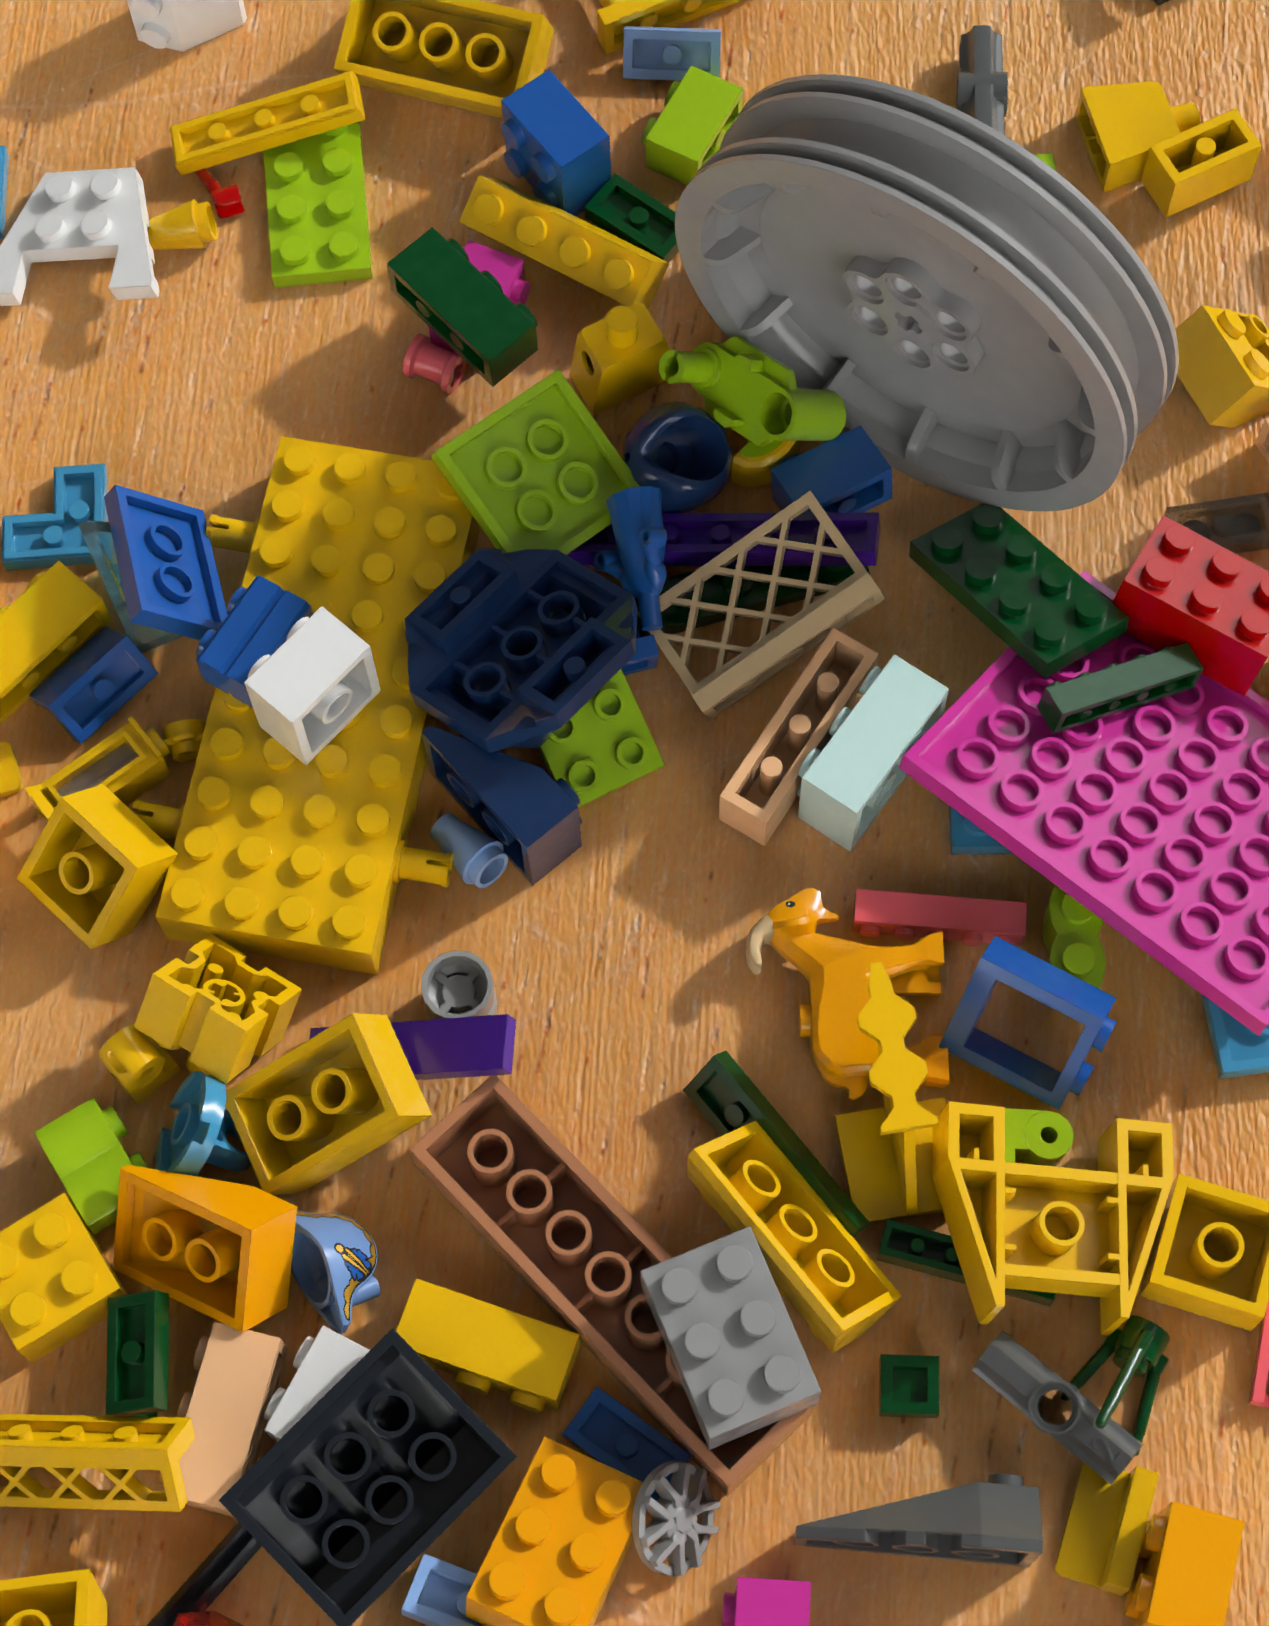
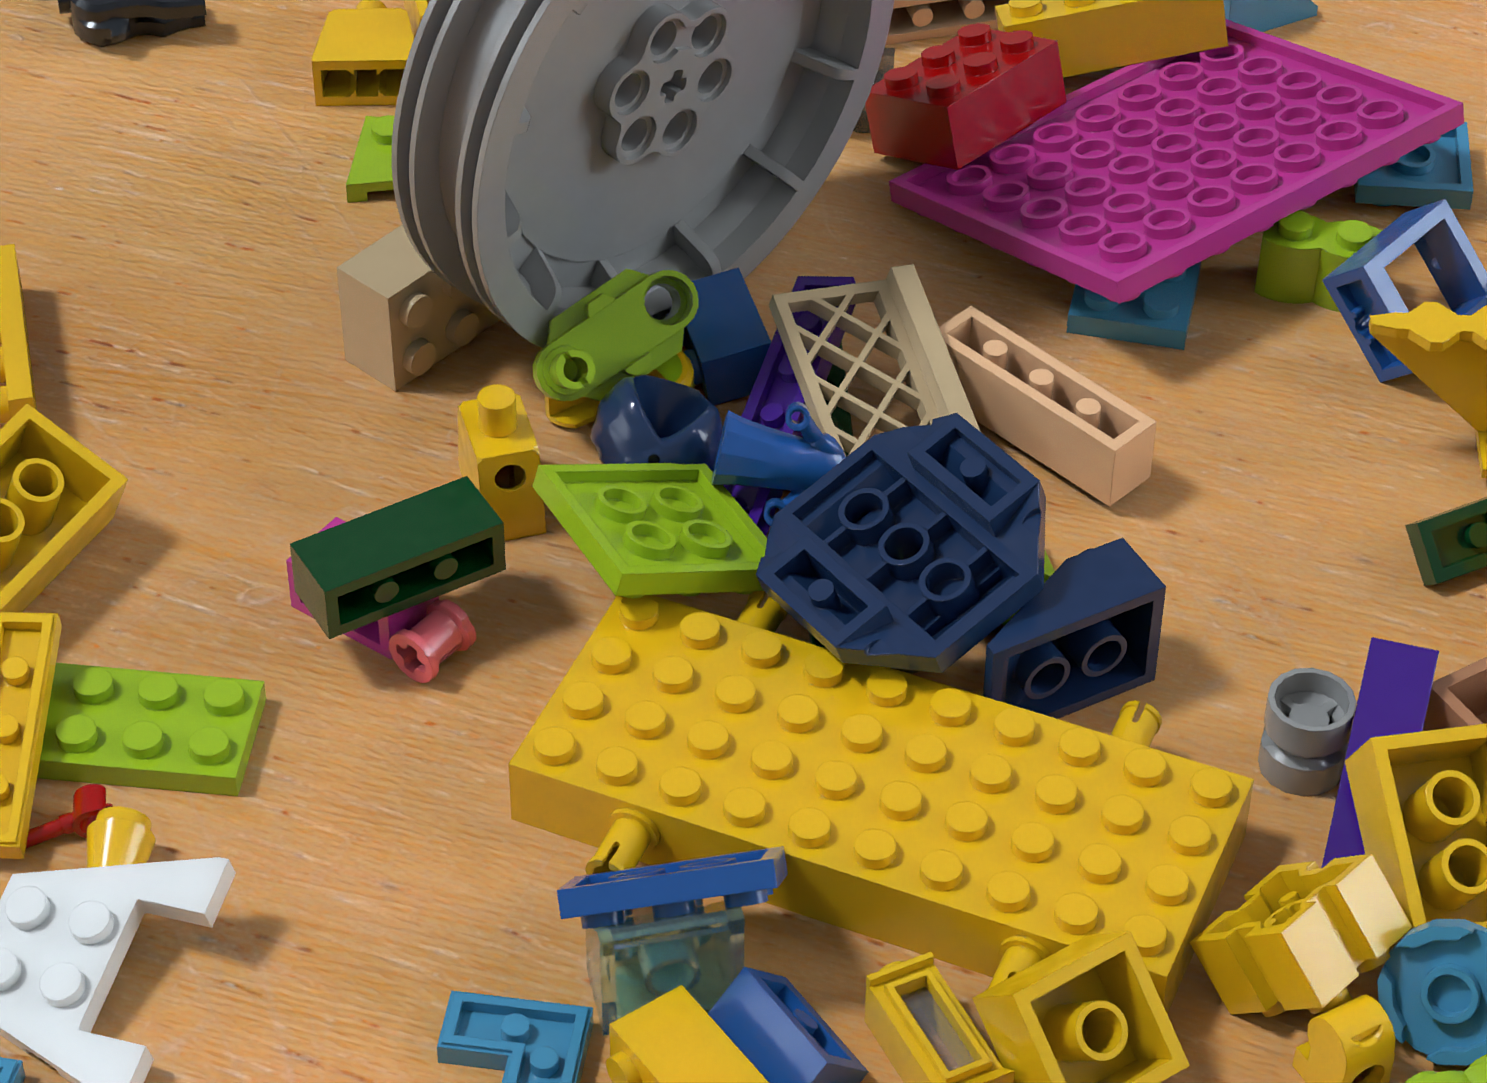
camera: 80 degrees left, 25 degrees down
yellow plate [163,719,206,762] -> none
blue brick [196,575,313,708] -> none
white brick [244,606,381,765] -> none
light blue cone [430,813,508,888] -> none
yellow brick [459,176,669,309] -> none
blue brick [500,70,611,216] -> none
dark green plate [585,173,679,262] -> none
light blue plate [623,26,721,81] -> none
lime brick [642,65,743,185] -> none
light orange animal [745,887,949,1100] -> none
light aqua brick [796,654,949,852] -> none
coral piece [852,889,1027,947] -> none
dark green plate [909,503,1129,678] -> none
dark grey piece [957,25,1008,135] -> none
dark green piece [1037,643,1204,734] -> none

